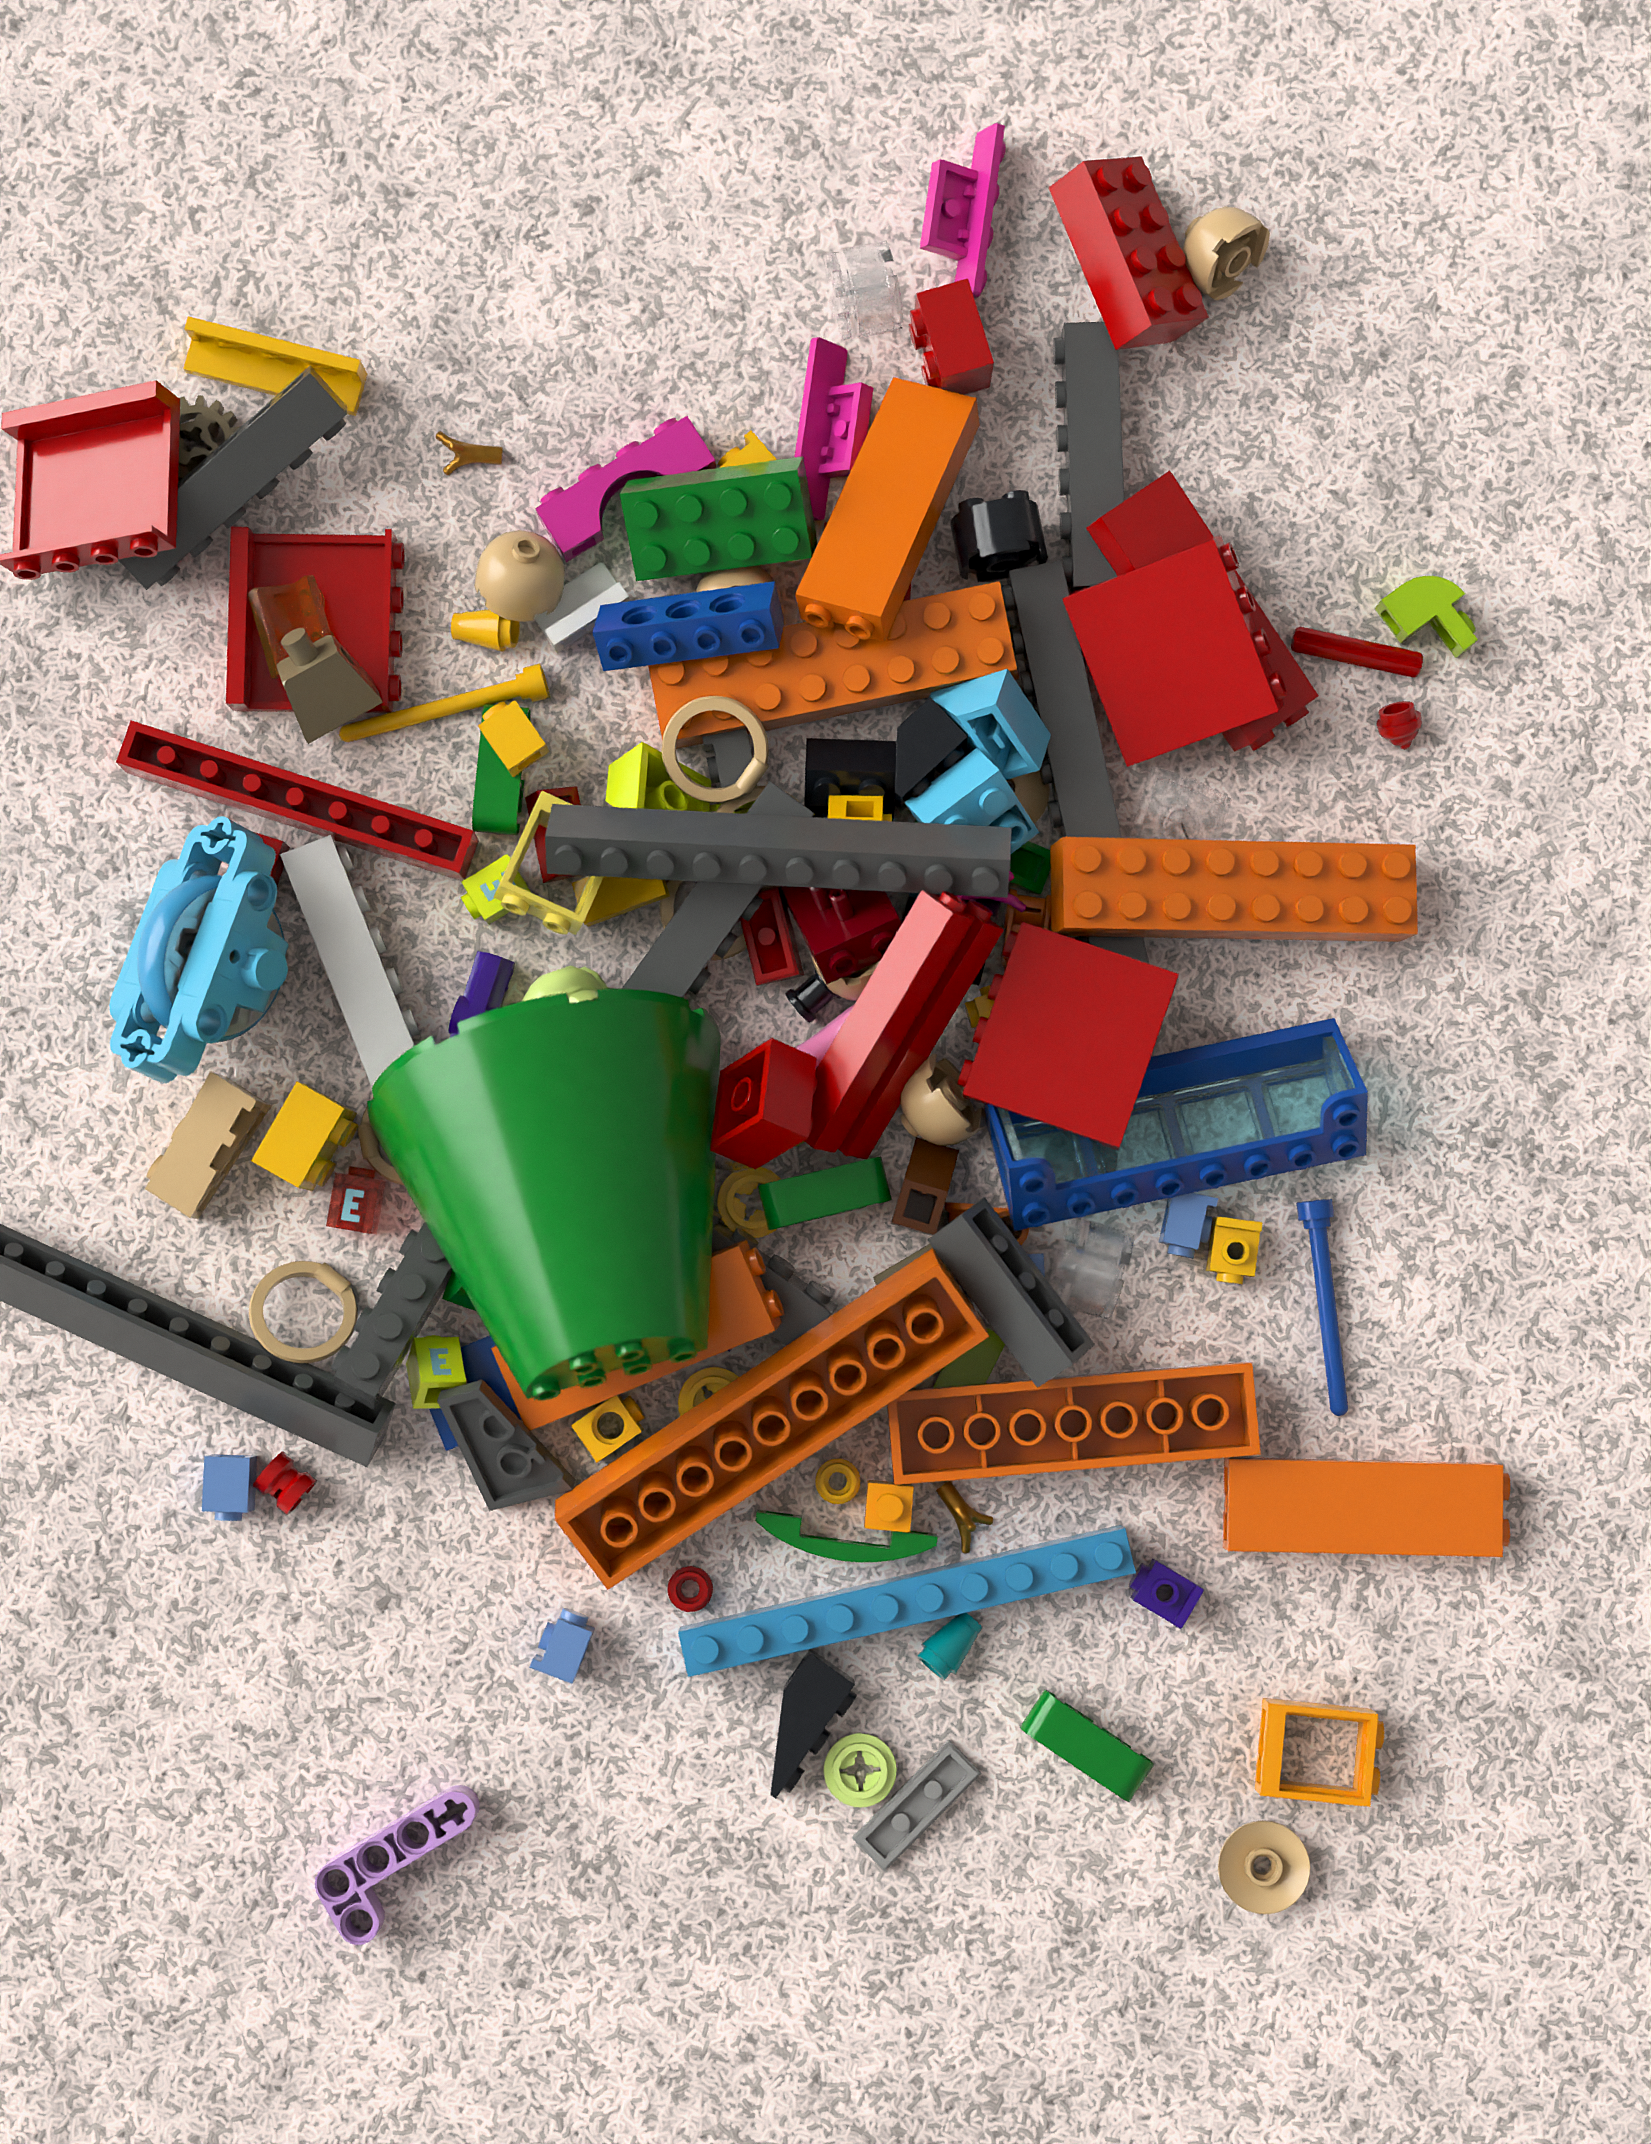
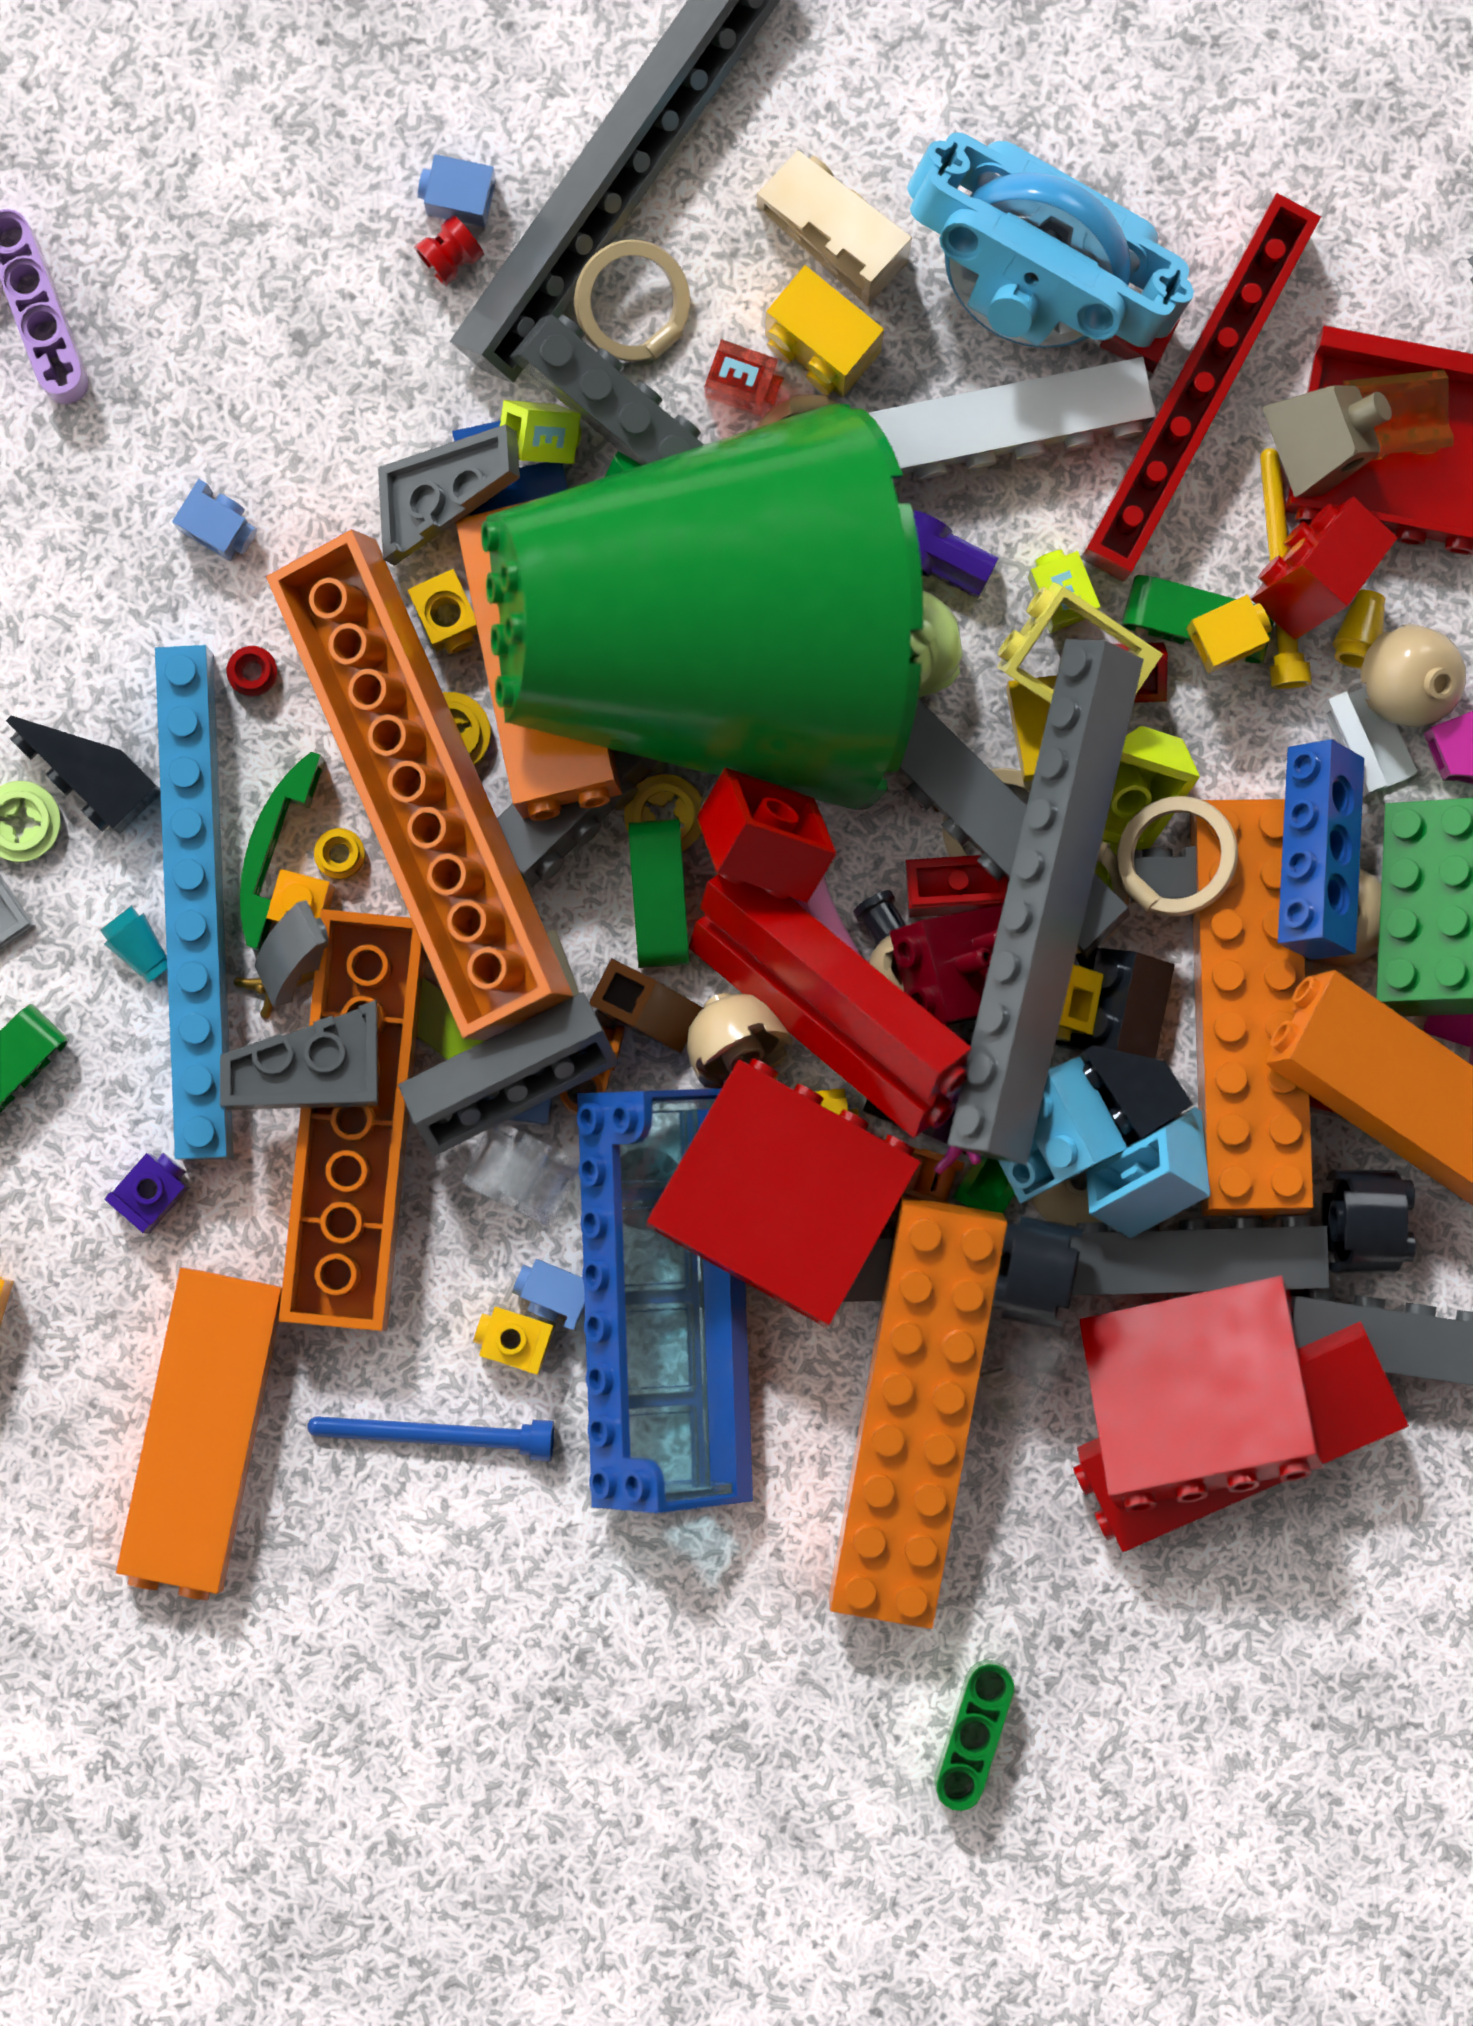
camera: 100 degrees right, 0 degrees up
red axle [1291,626,1423,678] -> none
lime brick [1374,576,1478,658] -> none
red plate [1376,701,1422,750] -> none
none -> dark grey wing [220,1000,379,1110]
none -> dark grey slope [255,900,328,1007]
none -> green beam [934,1659,1014,1811]
none -> black brick [992,1216,1083,1331]
none -> red brick [1251,496,1398,640]

